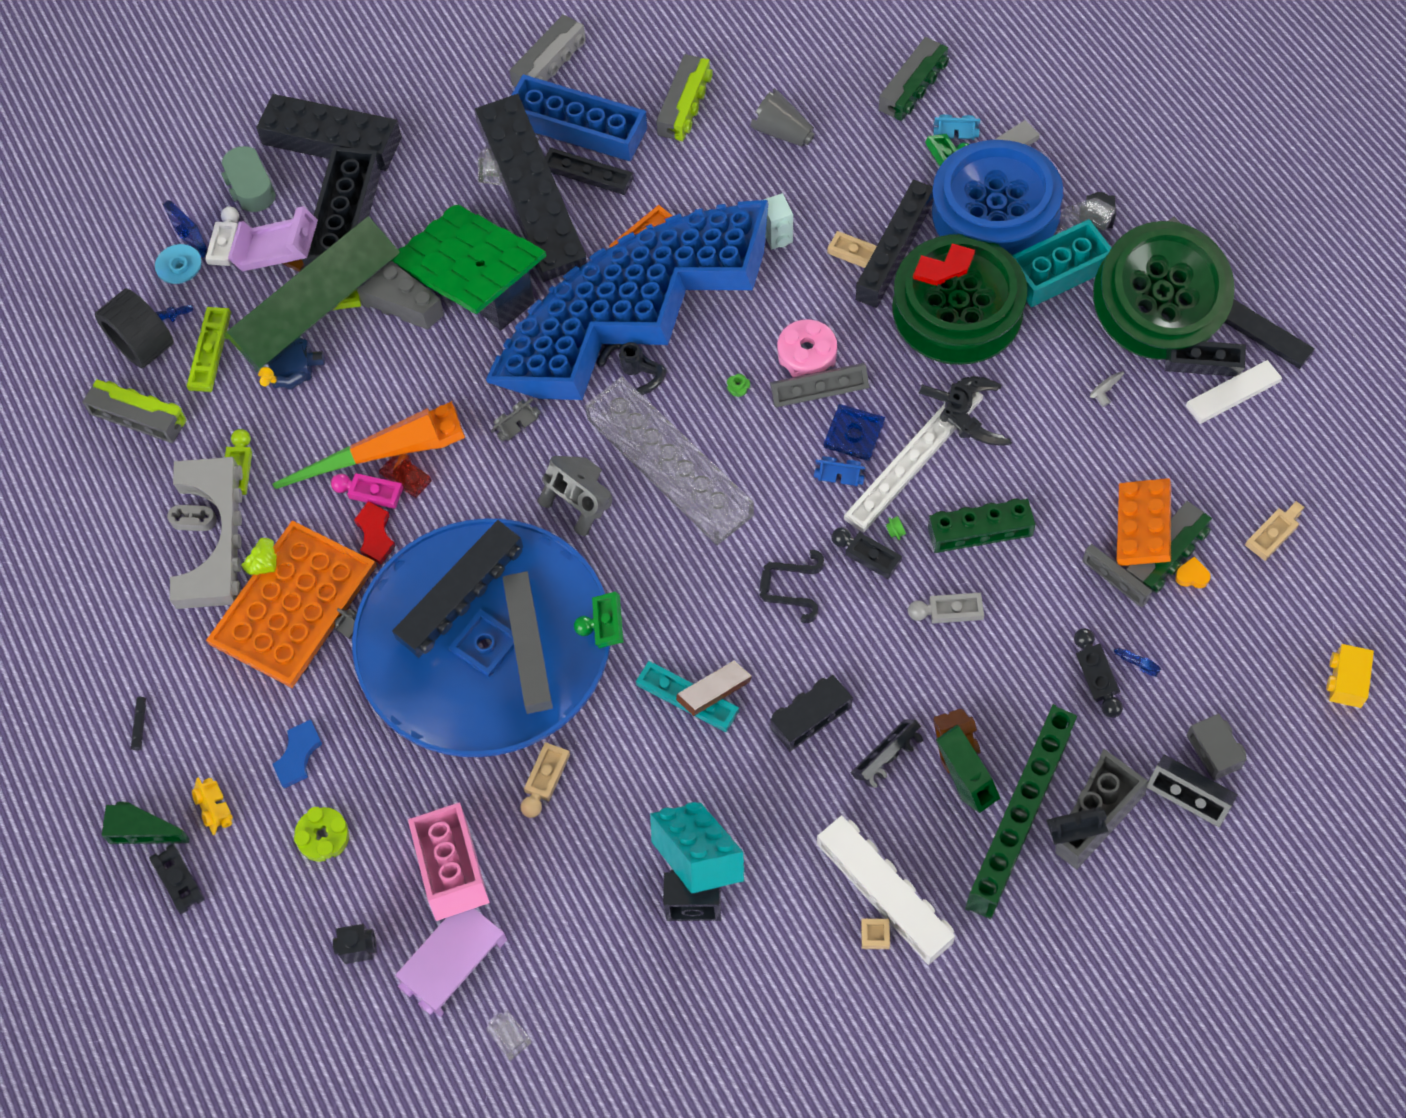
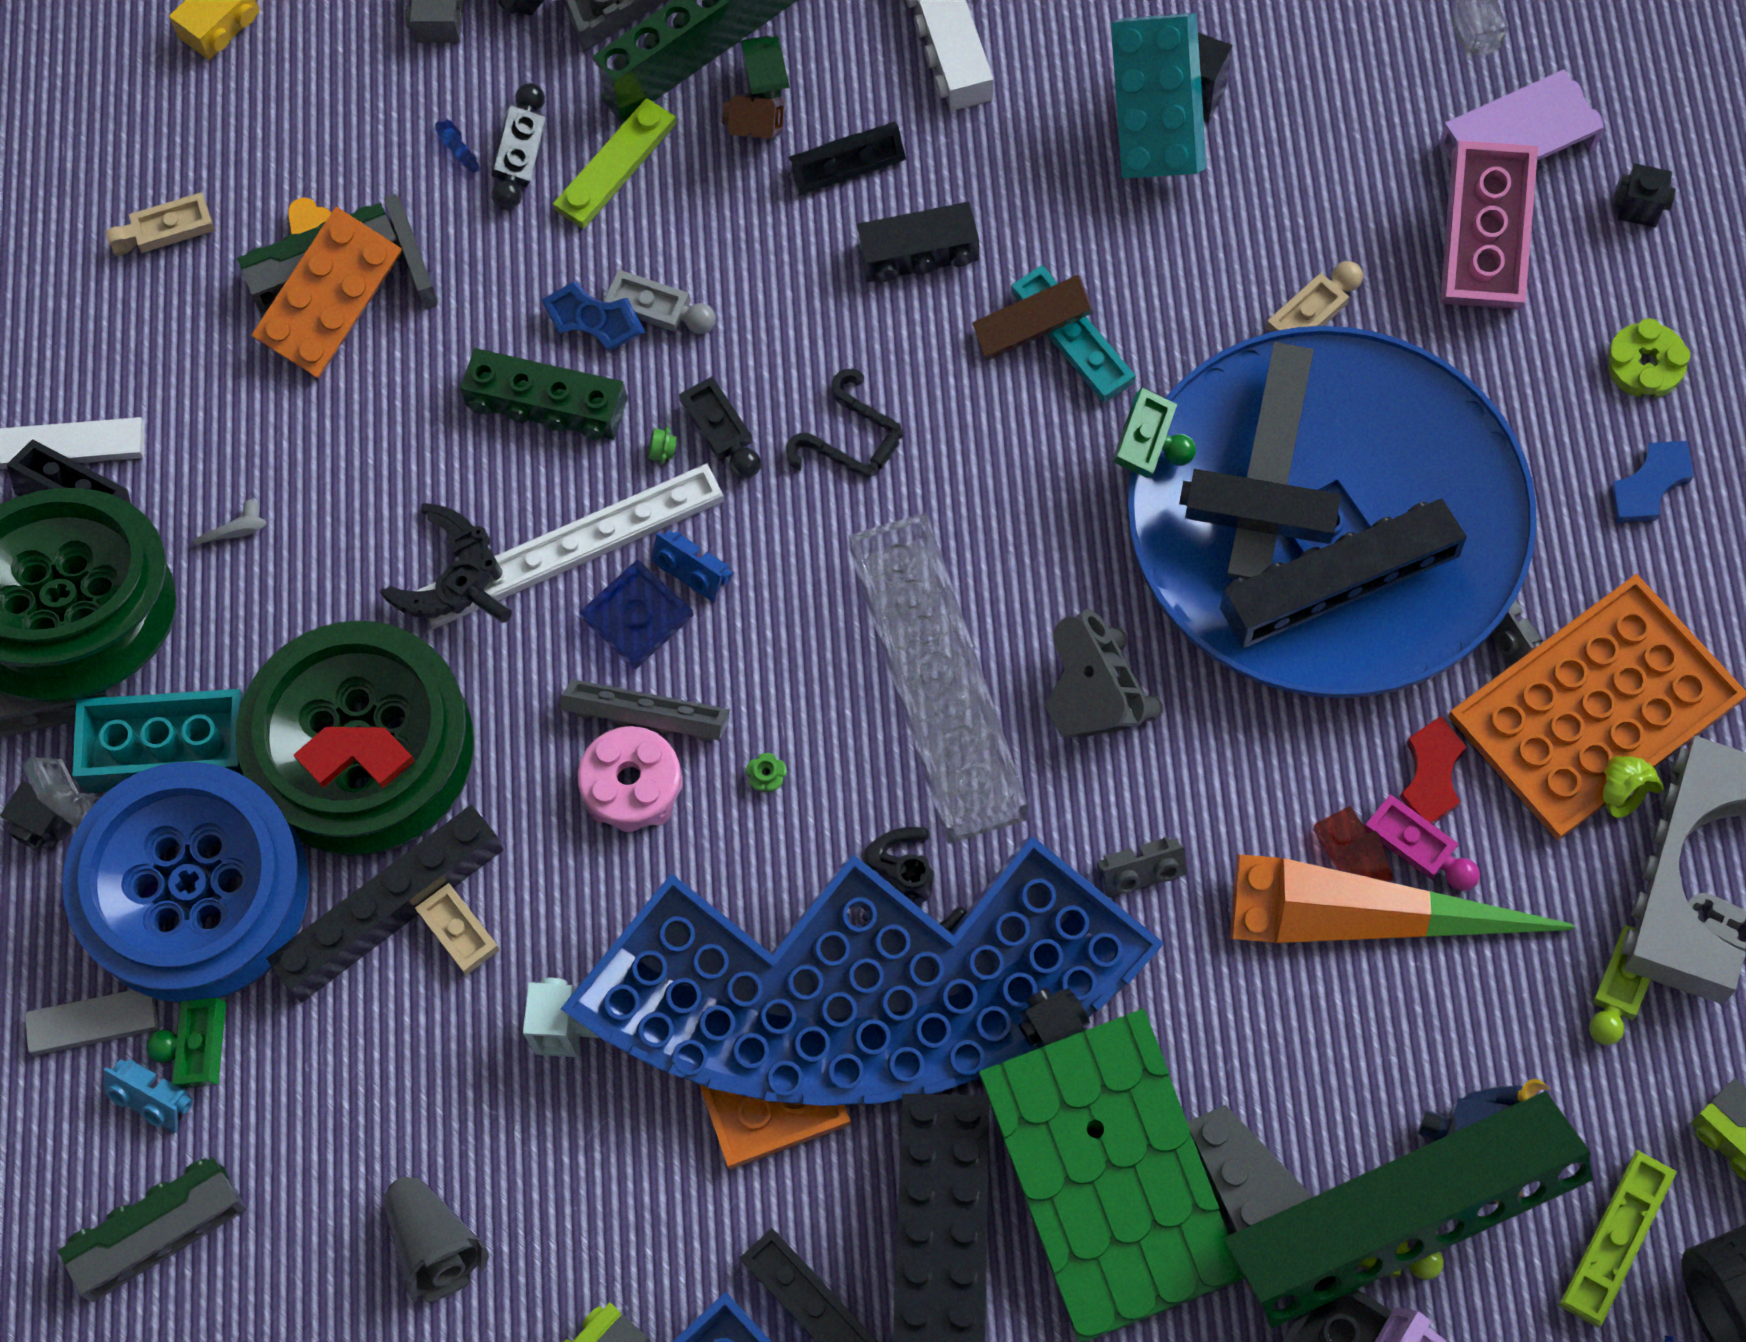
camera: 155 degrees left, 5 degrees up
none -> blue tile [541,281,645,351]
none -> lime plate [553,98,677,229]
none -> black brick [1018,987,1090,1049]
none -> black brick [1179,469,1341,544]

